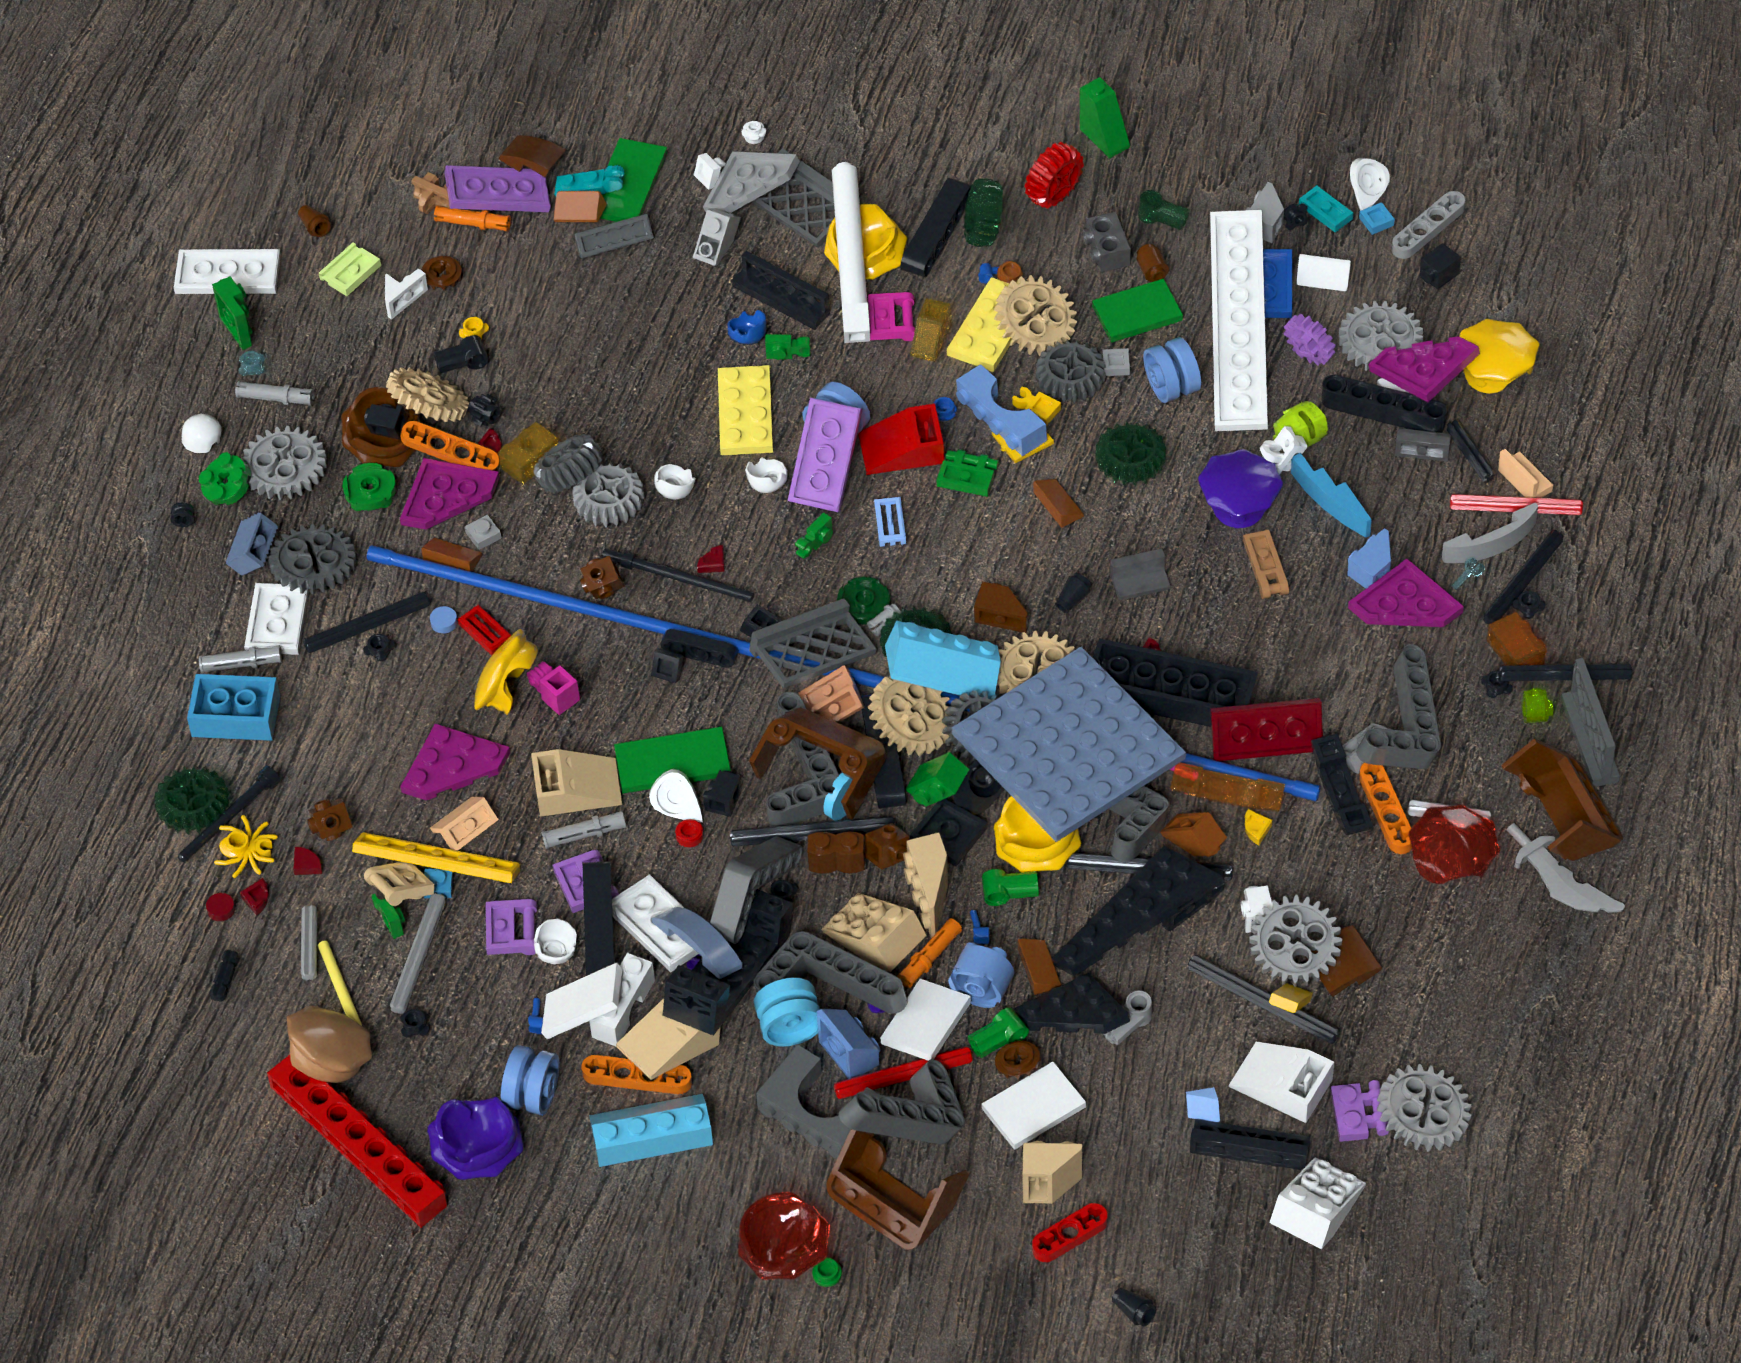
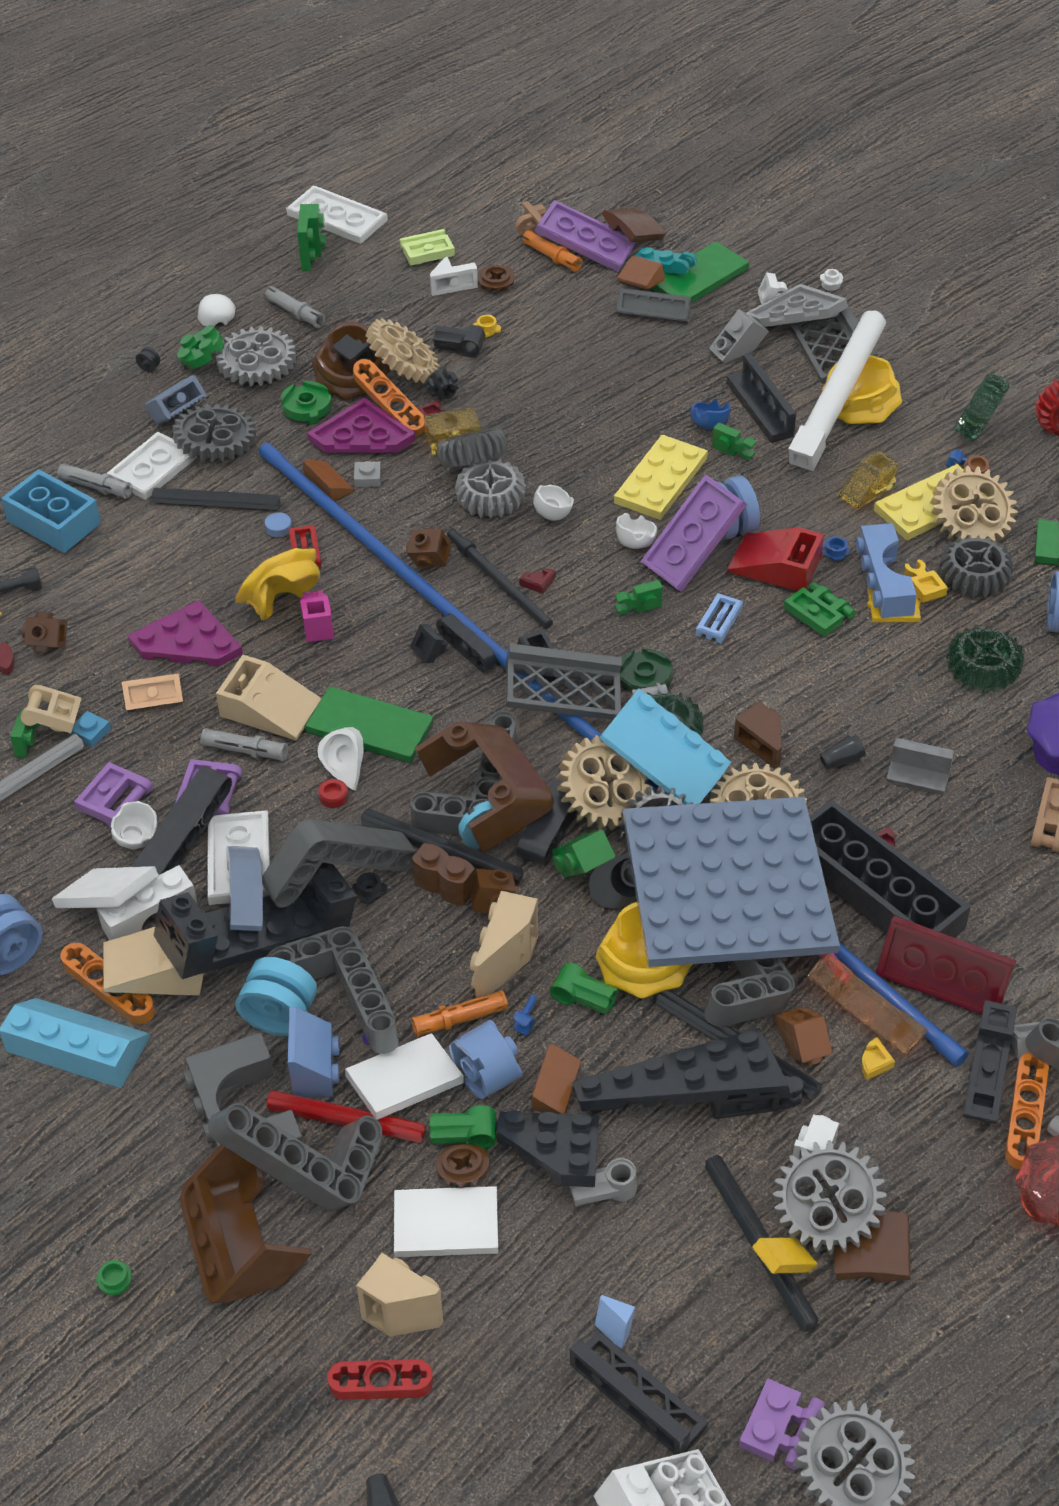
camera: 30 degrees right, 5 degrees down
clear light blue plate [238,351,265,376] -> none
reddish brown cone [298,205,331,237] -> none
yellow tile [352,832,521,883] -> none
black plate [363,634,395,661] -> none
blue hand [528,998,543,1035] -> none
black brick [703,770,742,817] -> none
clear red piece [738,1191,831,1280] -> none
nougat slope [798,665,864,723] -> none
tan slope [822,893,926,972] -> none
dark pink plate [868,292,917,341] -> none
black beam [900,178,974,278] -> none
black plate [910,799,987,867] -> none
dark orange slope [1033,479,1084,528] -> none
light grey plate [1102,348,1130,376] -> none
white slope [1229,1042,1334,1123] -> none

